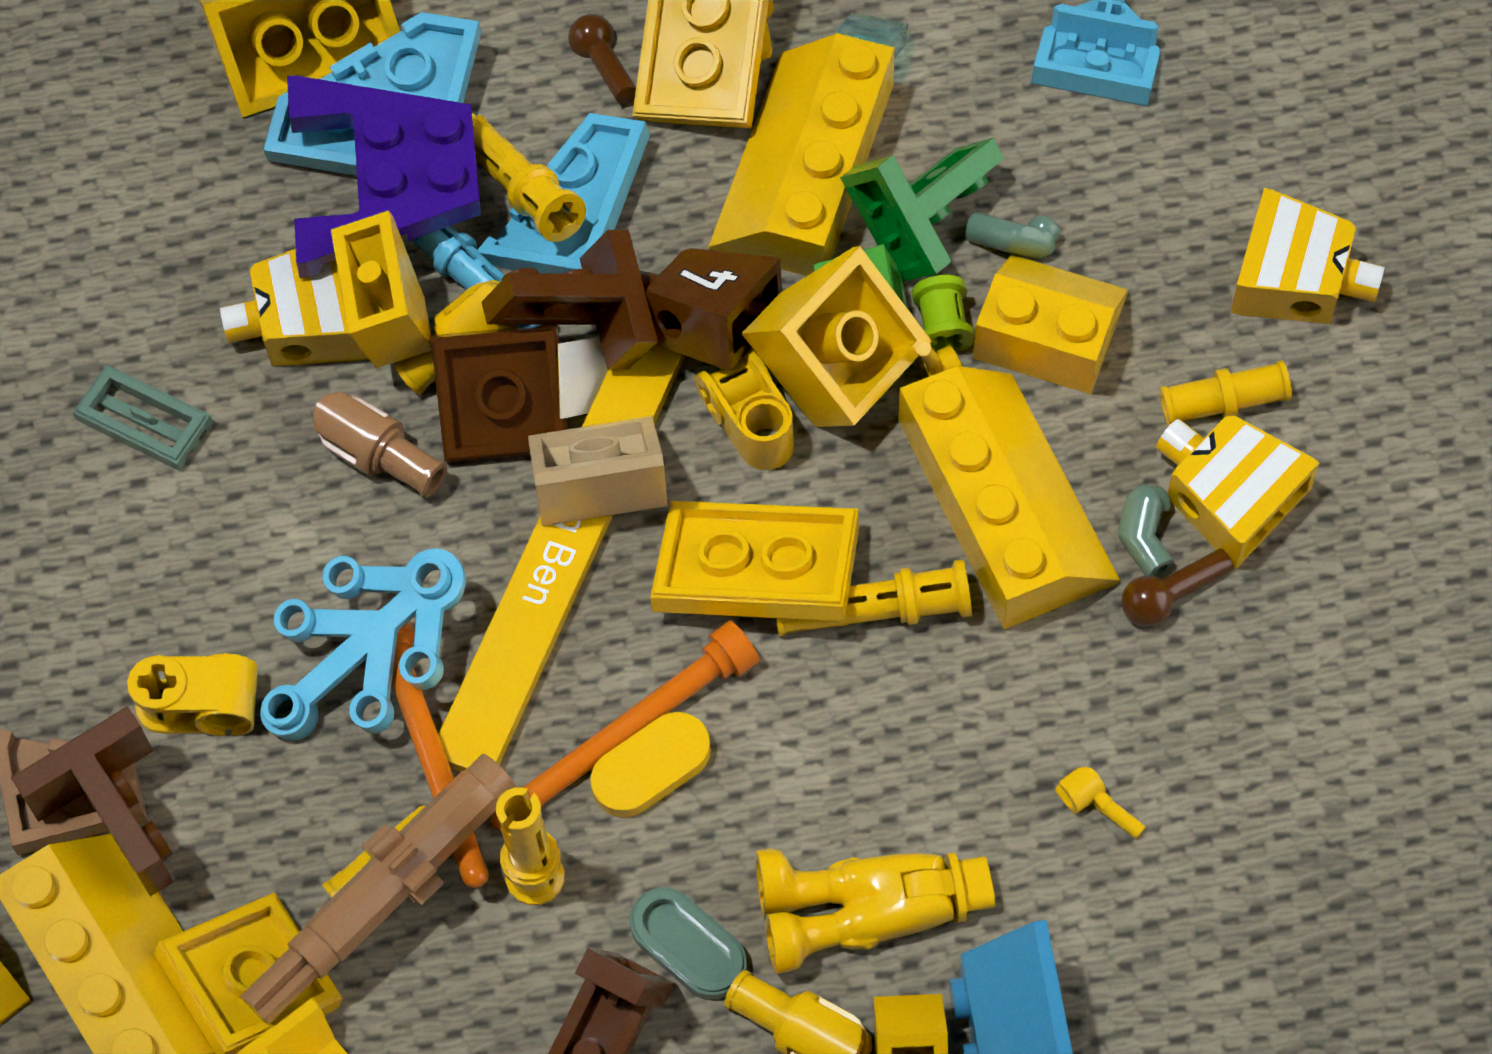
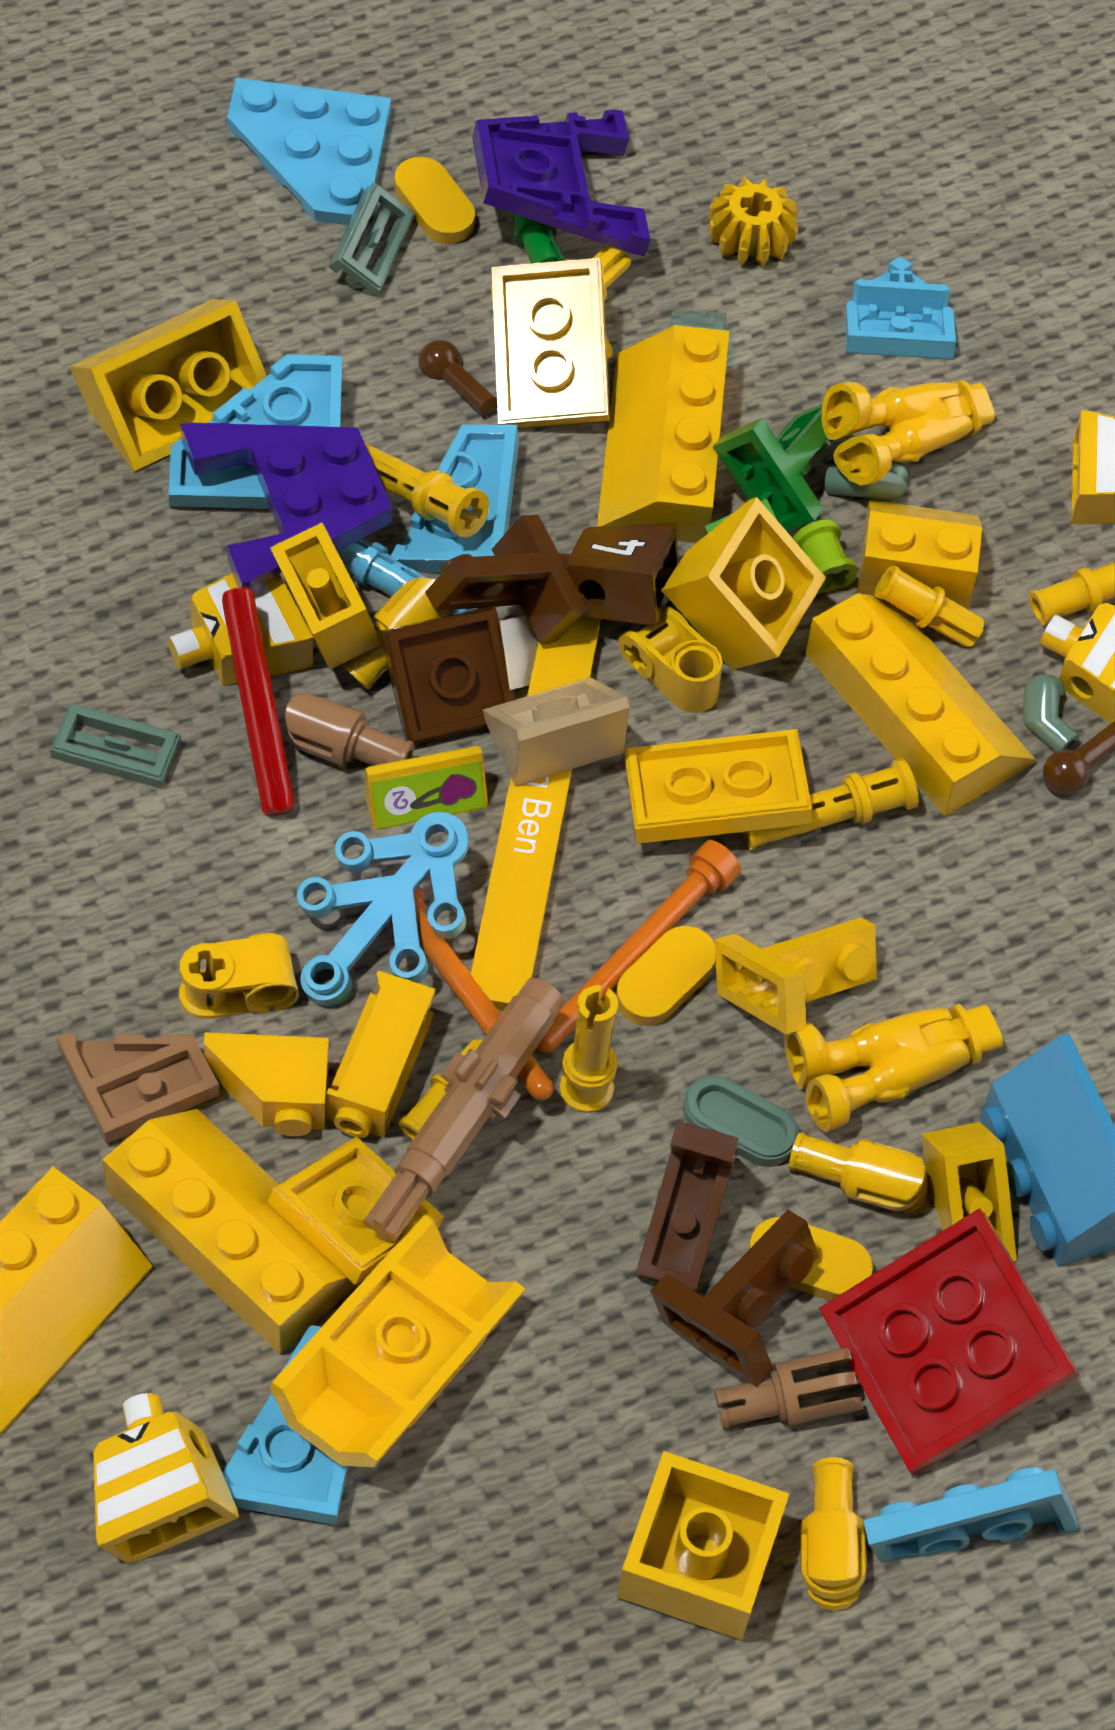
camera: 20 degrees left, 5 degrees down
reddish brown bracket [10,706,173,897] -> none
yellow hand [916,341,962,377] -> none
yellow hand [1055,767,1146,839] -> none
none -> yellow slope [204,1032,329,1136]
none -> red axle [222,587,295,816]
none -> yellow window [326,970,436,1138]
none -> slope [365,746,488,830]
none -> yellow bracket [715,917,877,1035]
none -> yellow piece [821,380,995,486]
none -> yellow axle [875,565,984,647]

